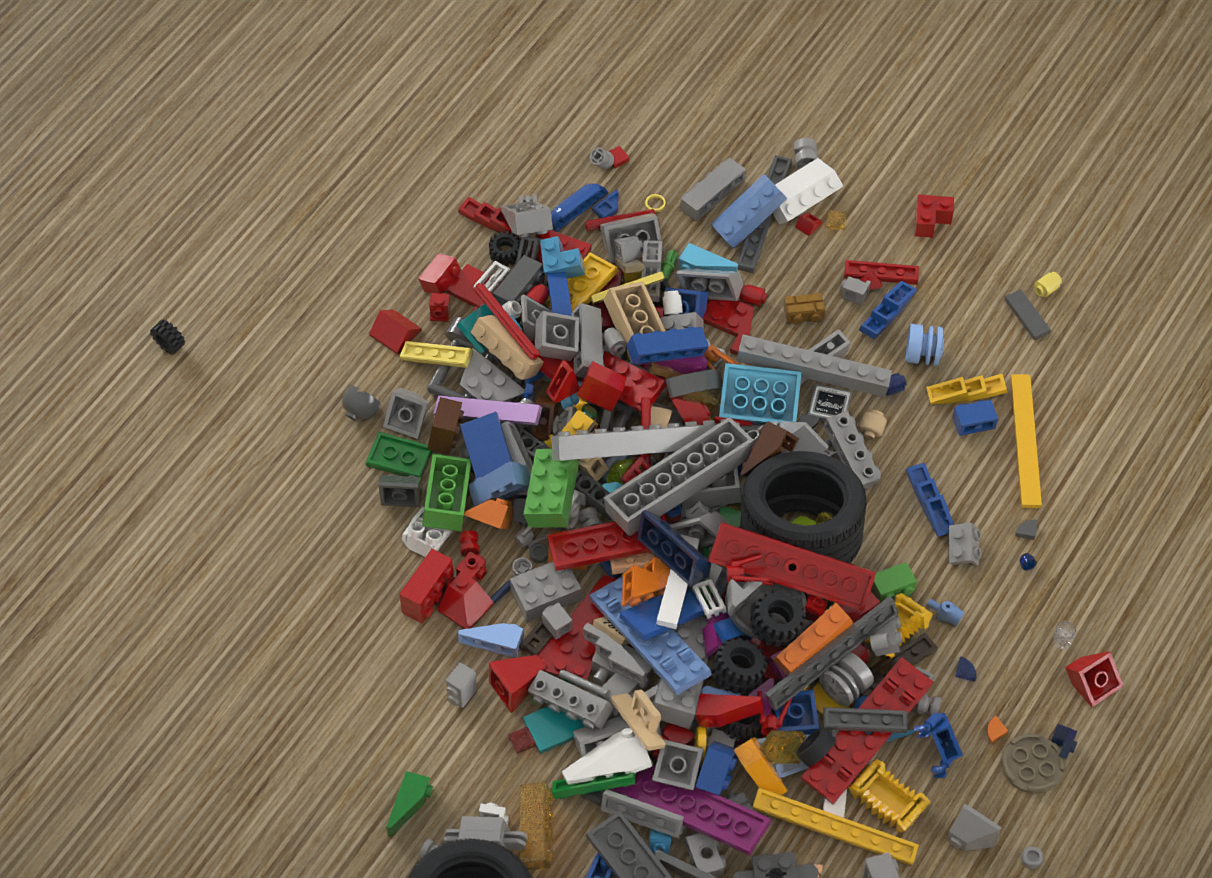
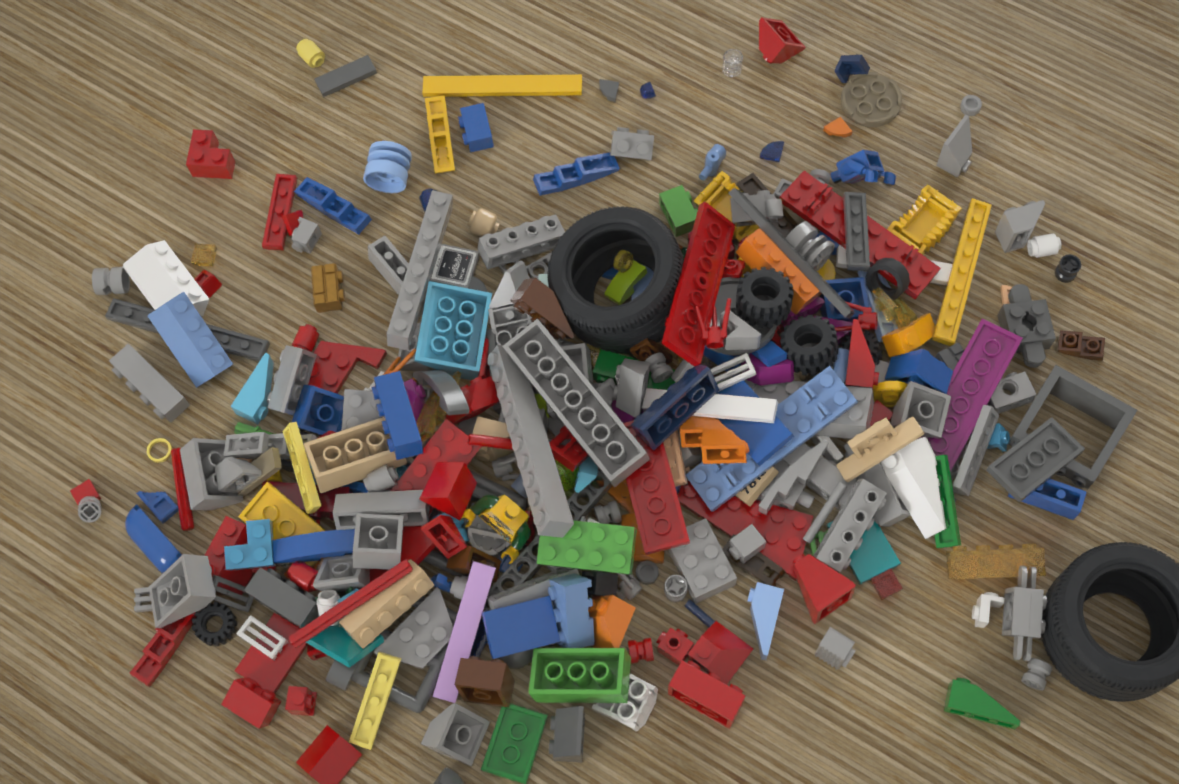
camera: 85 degrees left, 10 degrees up
white brick [662,291,683,316] -> none

